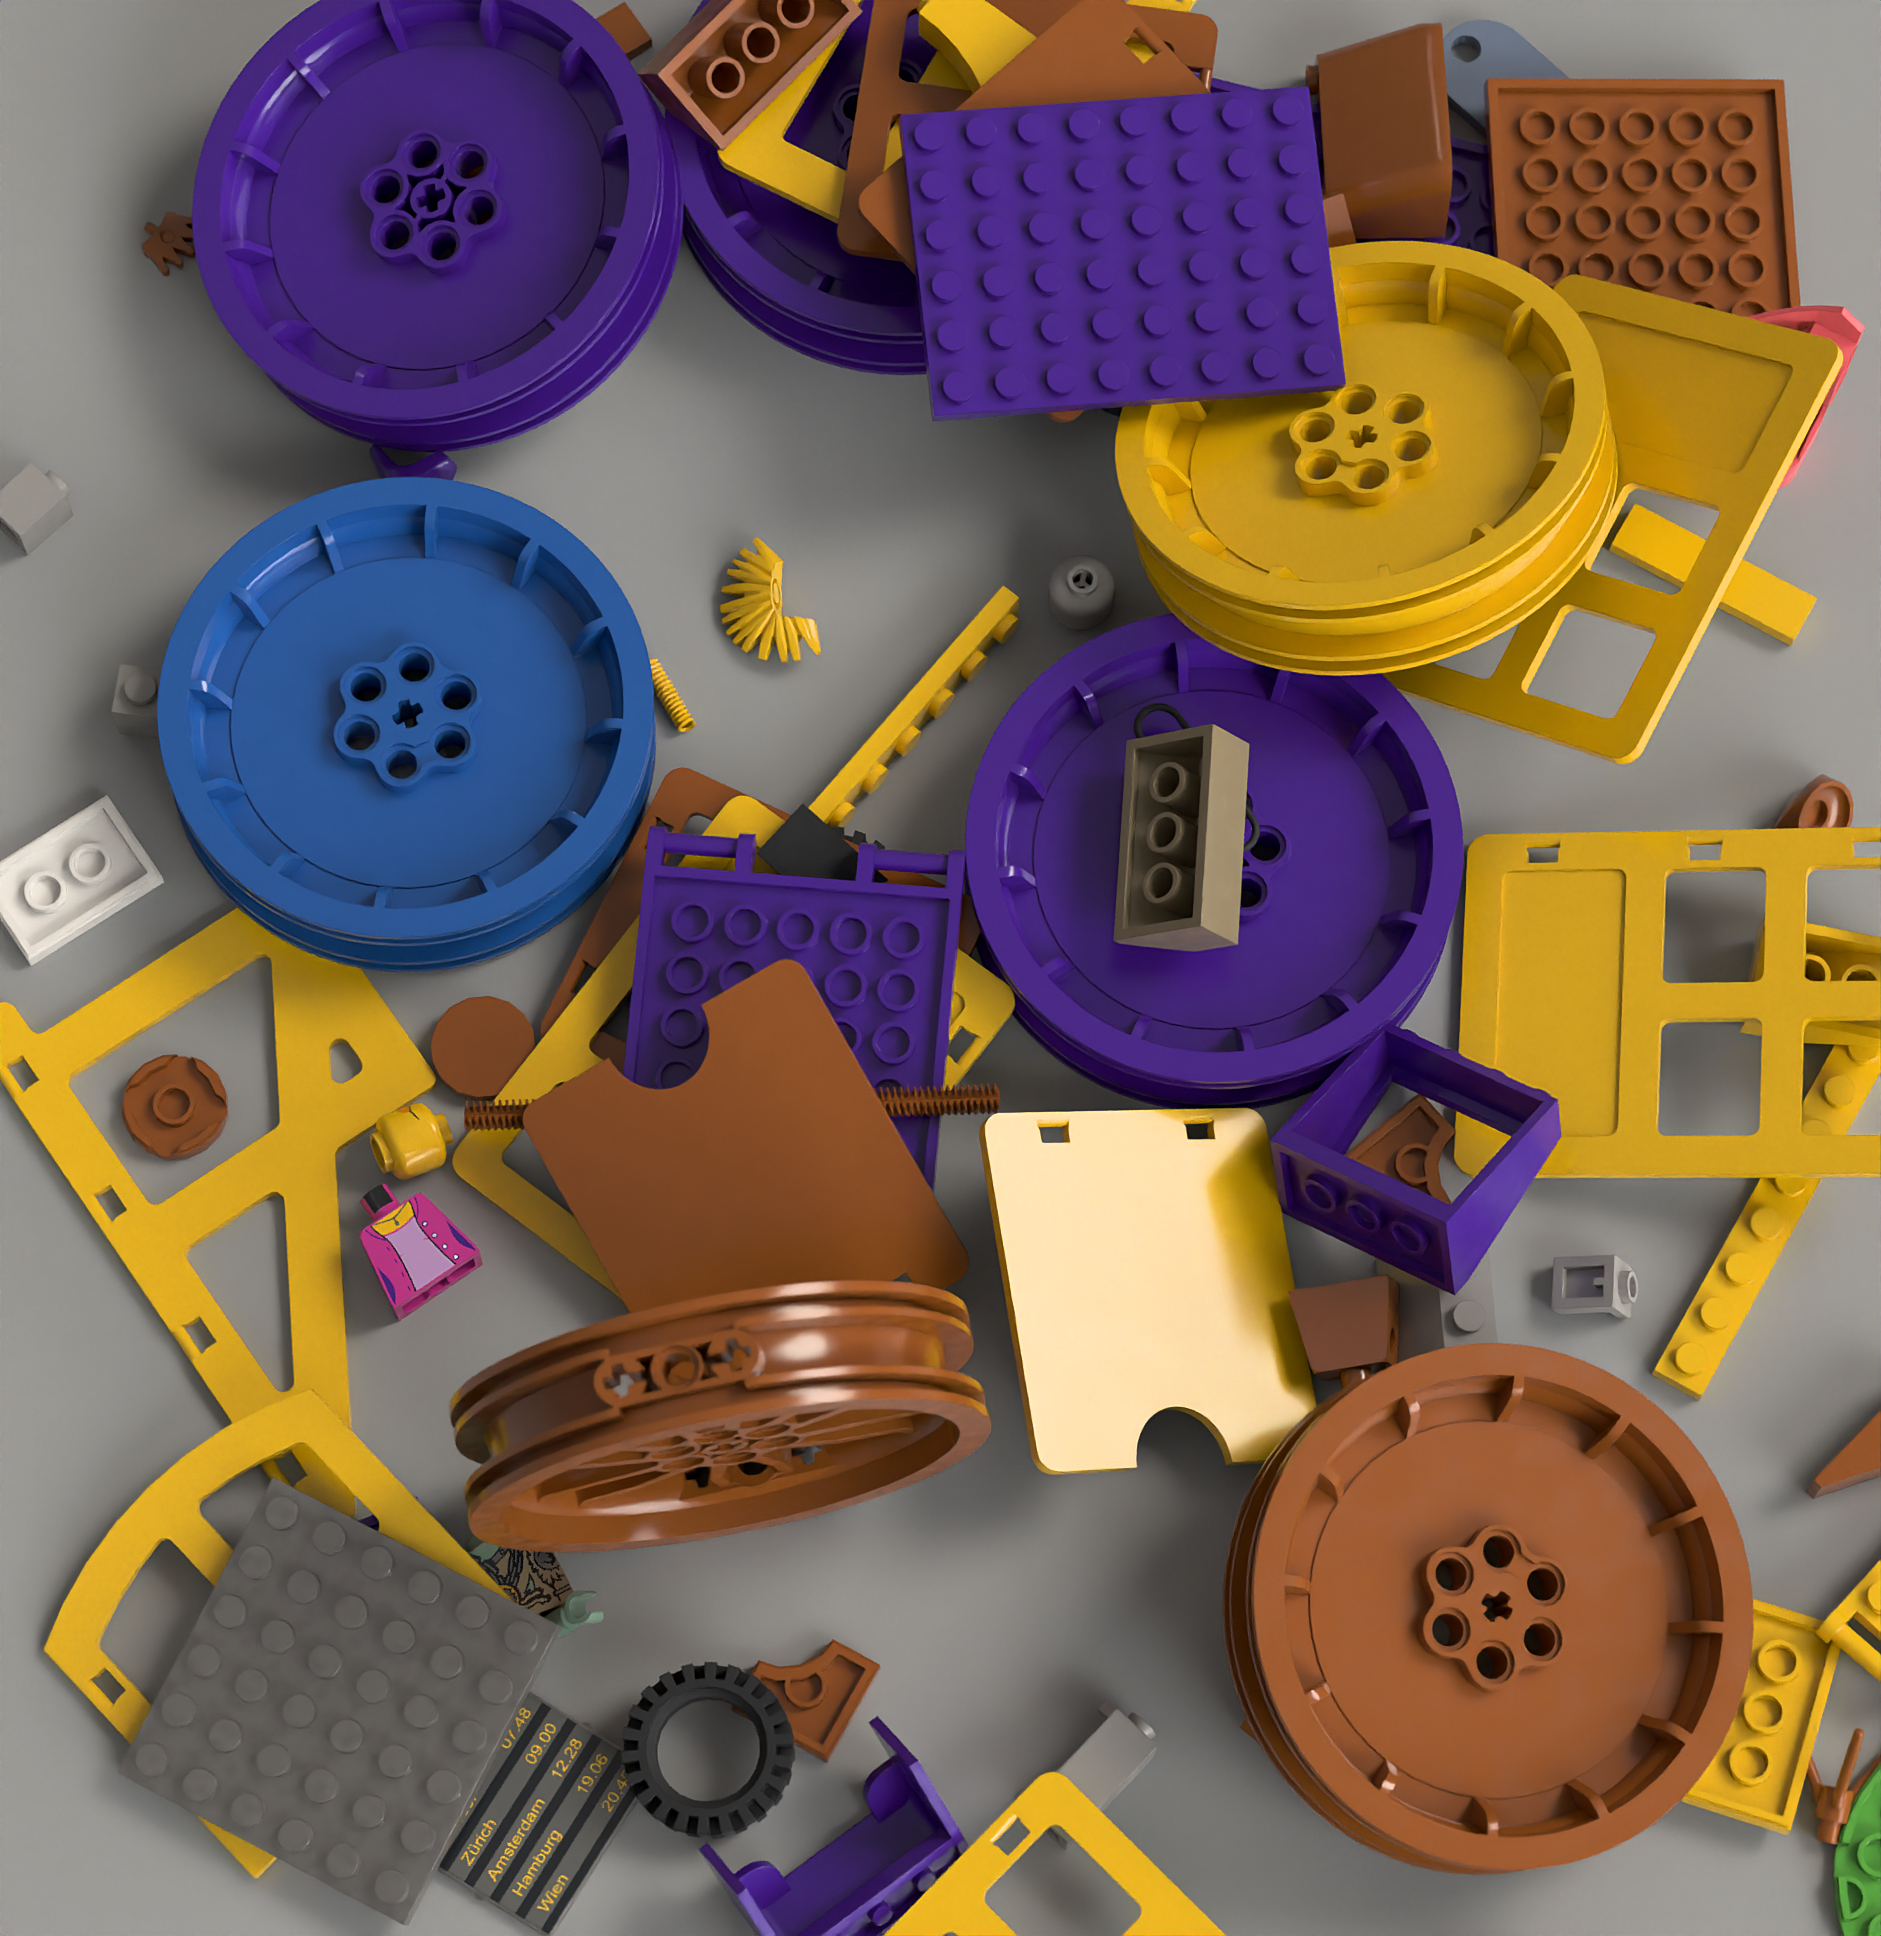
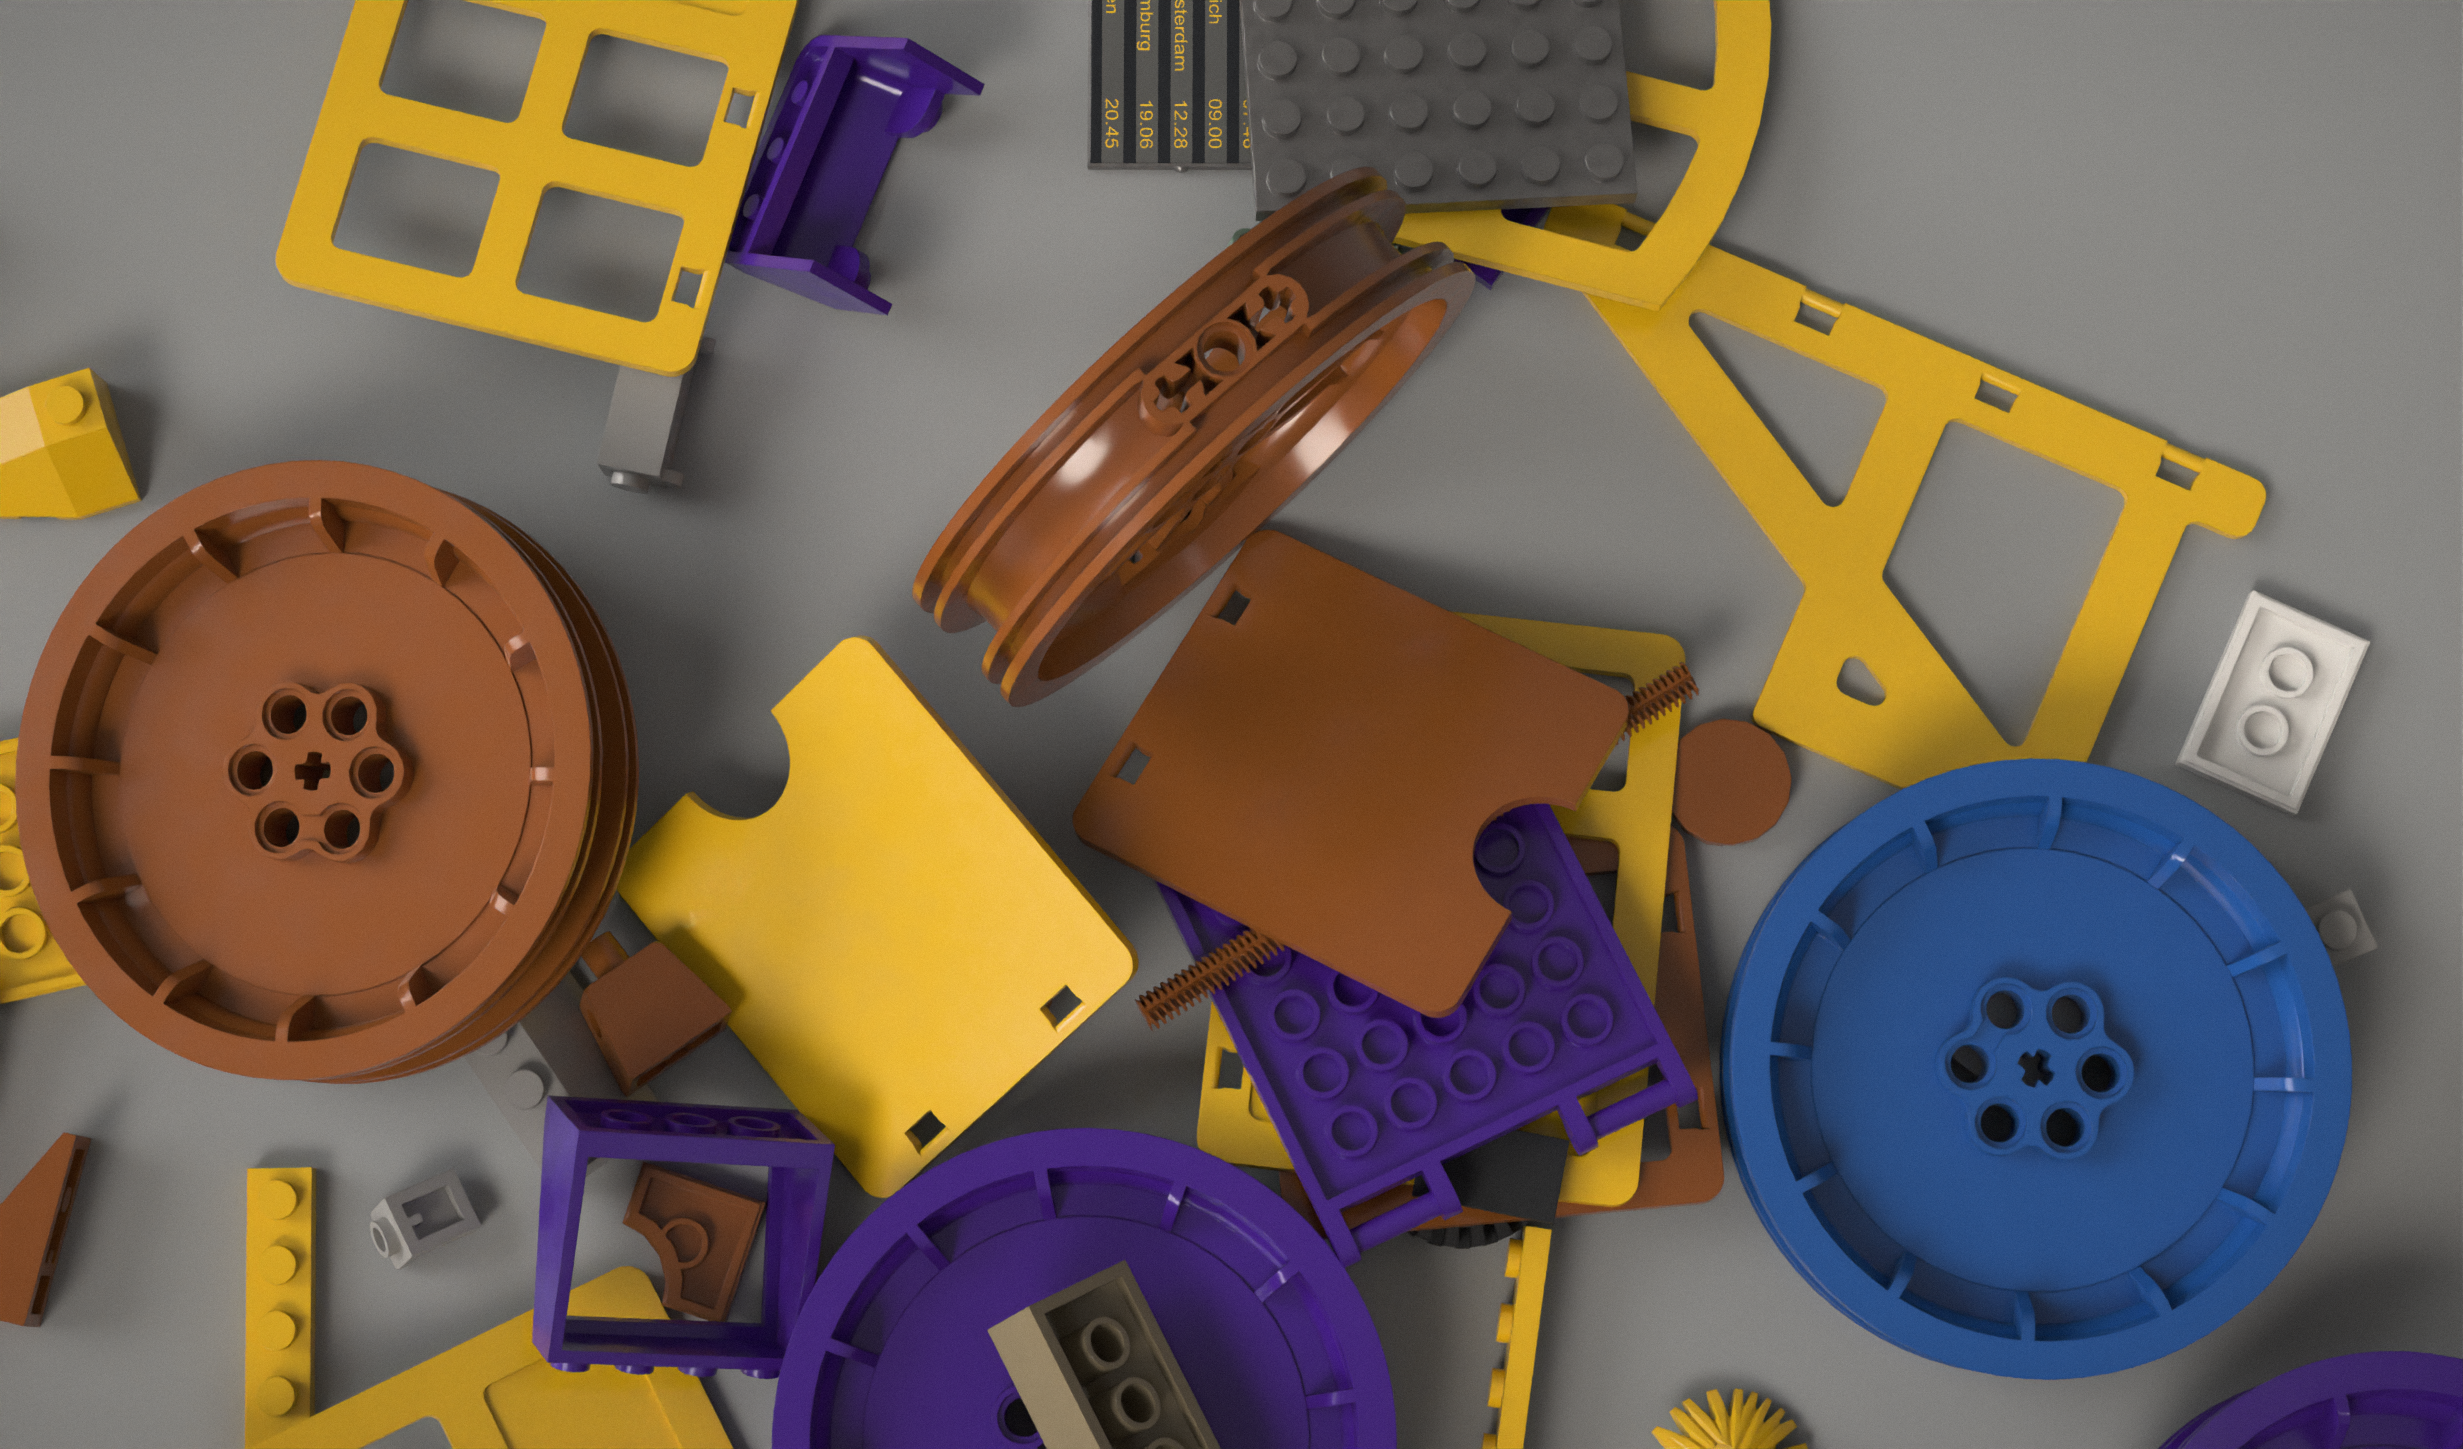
camera: 150 degrees right, 10 degrees up
dark orange tile [122,1054,228,1160] -> none
torso [358,1184,483,1321] -> none
yellow head [369,1103,453,1180] -> none
dark purple hair [370,444,457,480] -> none
black tyre [621,1662,795,1839] -> none
yellow piece [650,658,696,732] -> none
dark orange tile [731,1639,881,1763] -> none

